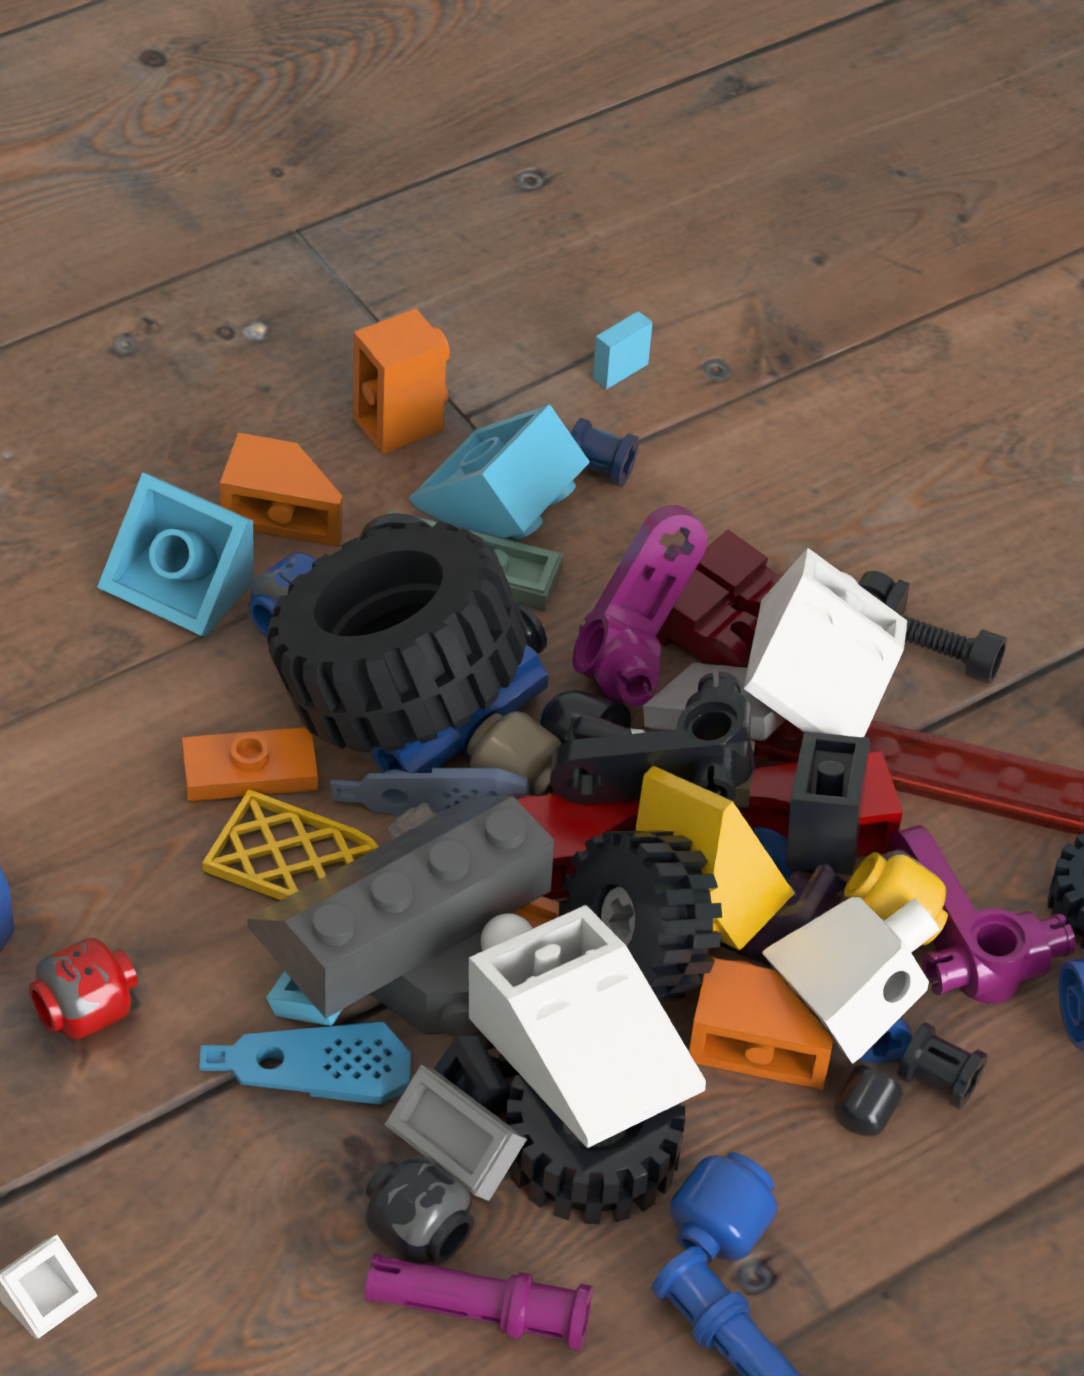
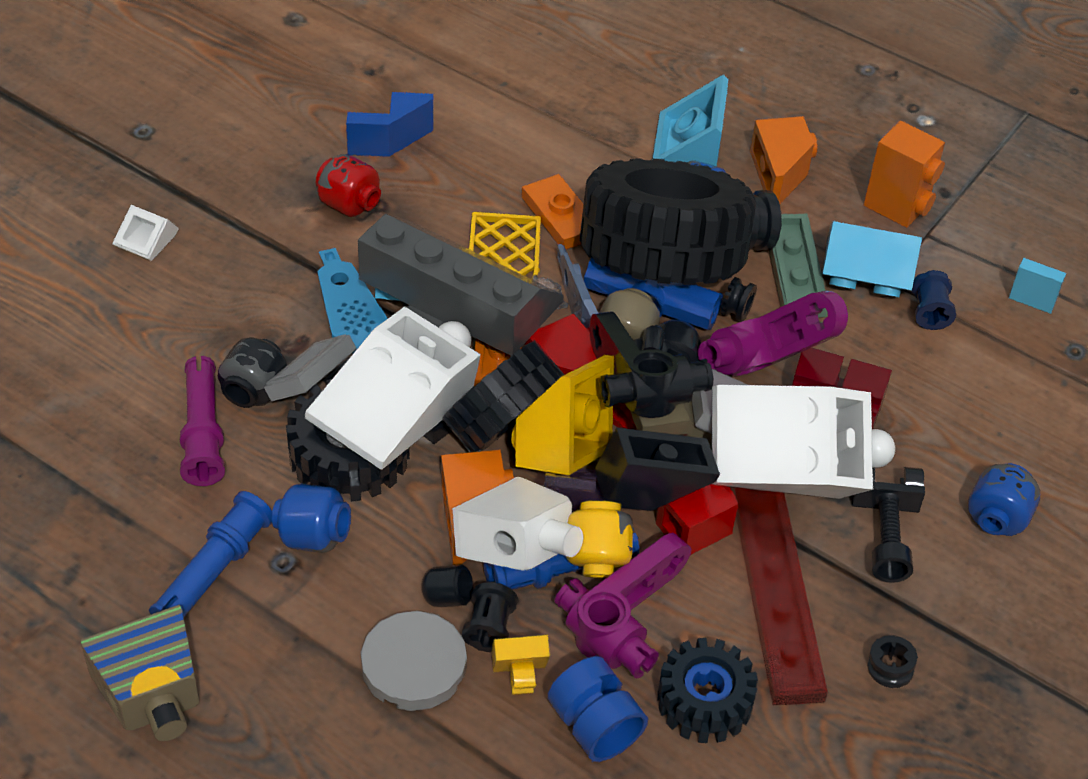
camera: 70 degrees right, 0 degrees up
none -> light grey tile [361,611,467,711]
none -> yellow tile [491,635,550,695]
none -> blue head [968,463,1041,536]

